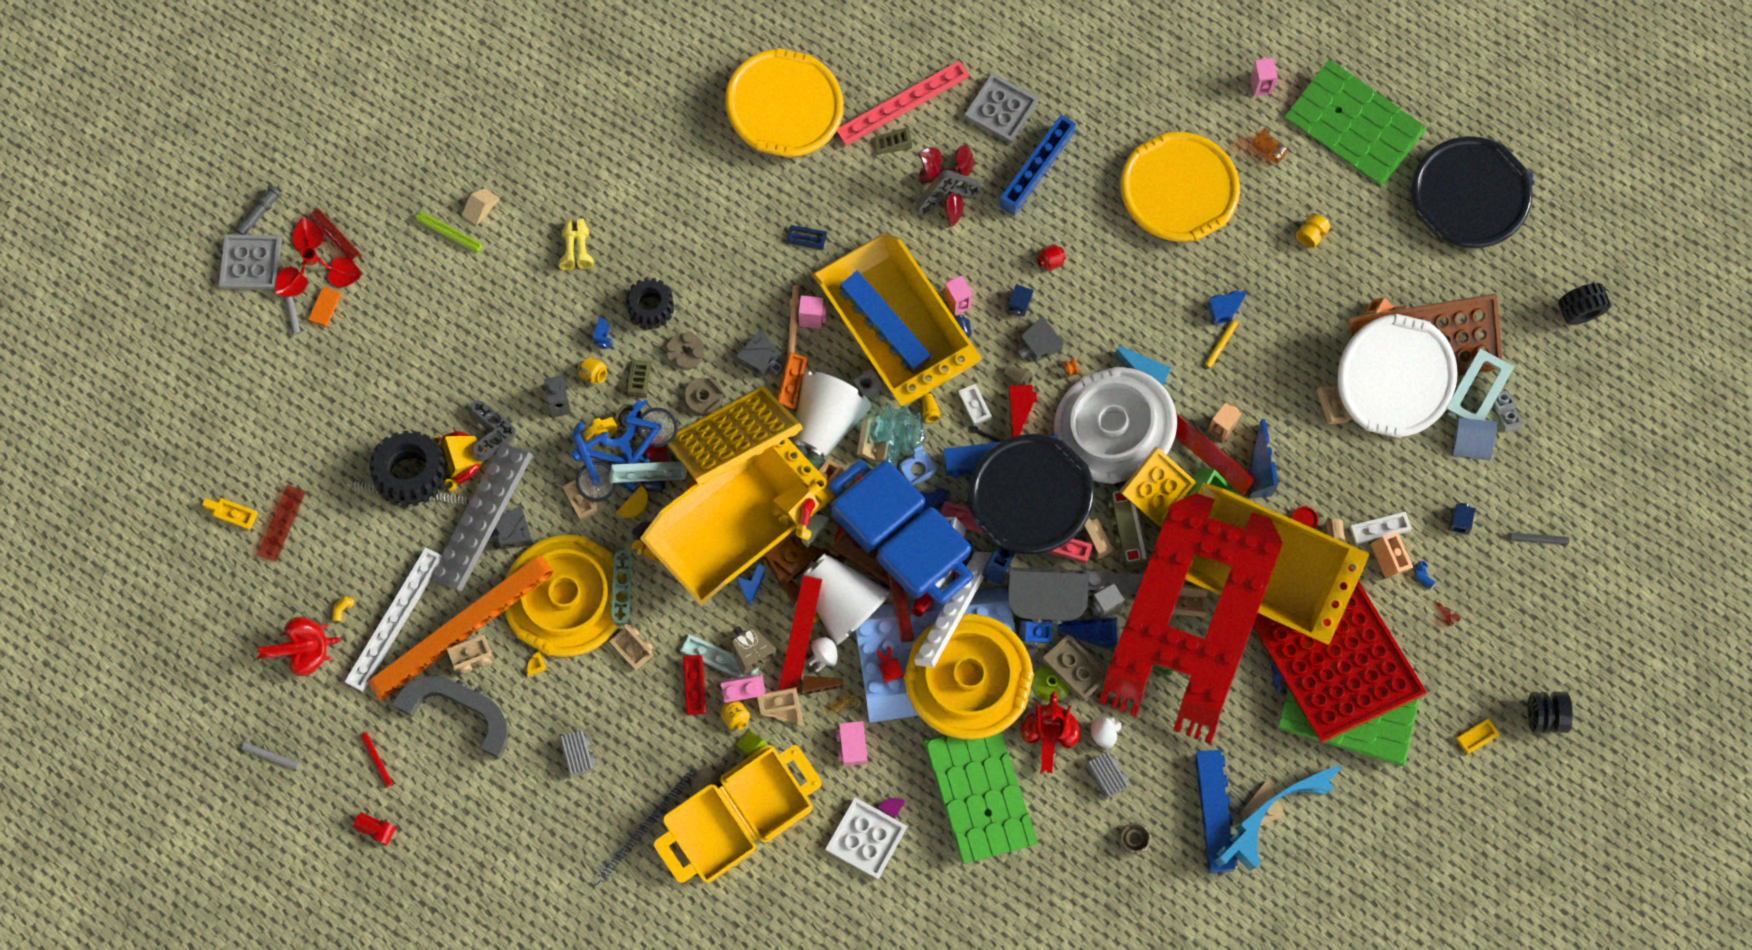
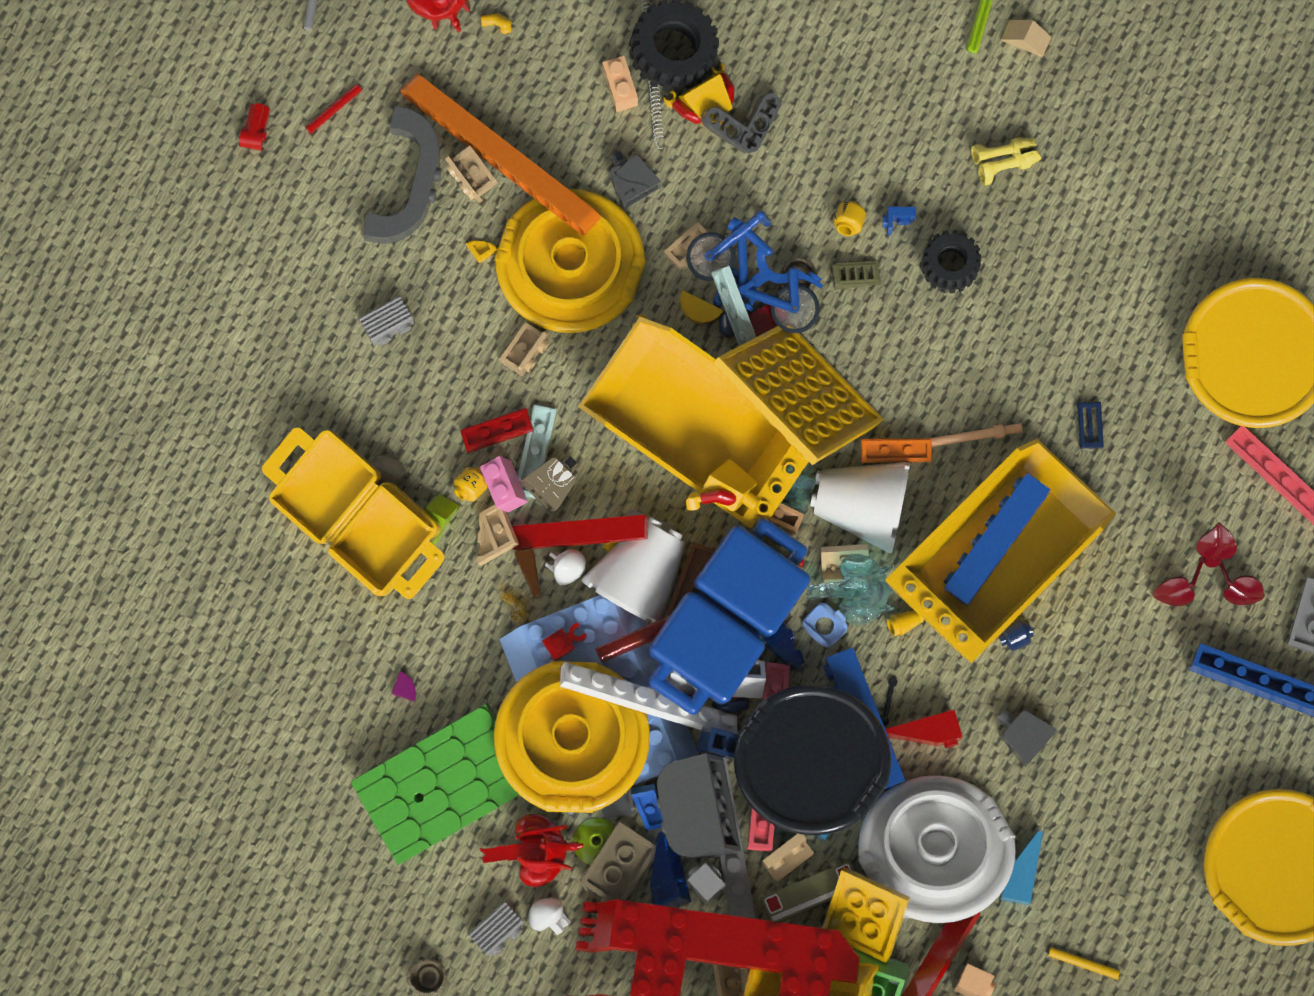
camera: 80 degrees right, 5 degrees up
white plate [345,547,443,692] -> none
light grey plate [430,444,533,592] -> none
dark grey torso [544,375,571,418] -> none
yellow plate [580,417,618,446] -> none
piece [594,769,696,886] -> none
sand green beam [611,550,632,626] -> none
black arm [631,522,652,540] -> none
dark tan plate [667,332,705,370] -> none
dark tan plate [685,377,723,416] -> none
dark grey torso [736,331,784,377] -> none
blue slope [736,564,766,606] -> none
reddish brown wing [764,533,845,605] -> none
bright pink brick [799,295,827,329] -> none
light aqua tile [801,515,829,547] -> none
white plate [825,797,908,880] -> none
bright pink brick [836,721,867,766] -> none
light grey brick [853,368,882,398] -> none
olive slope [872,127,912,155] -> none
red cone [912,592,934,617] -> none
dark grey beam [915,170,982,216] -> none
bright pink brick [944,276,973,316] -> none
white plate [958,384,992,426] -> none
dark tan cone [1004,364,1033,385] -> none
dark blue brick [1008,284,1034,316] -> none
red head [1037,244,1066,271] -> none
orange bush [1064,358,1079,377] -> none
blue slope [1207,290,1246,325] -> none
none -> light nougat brick [602,56,638,112]

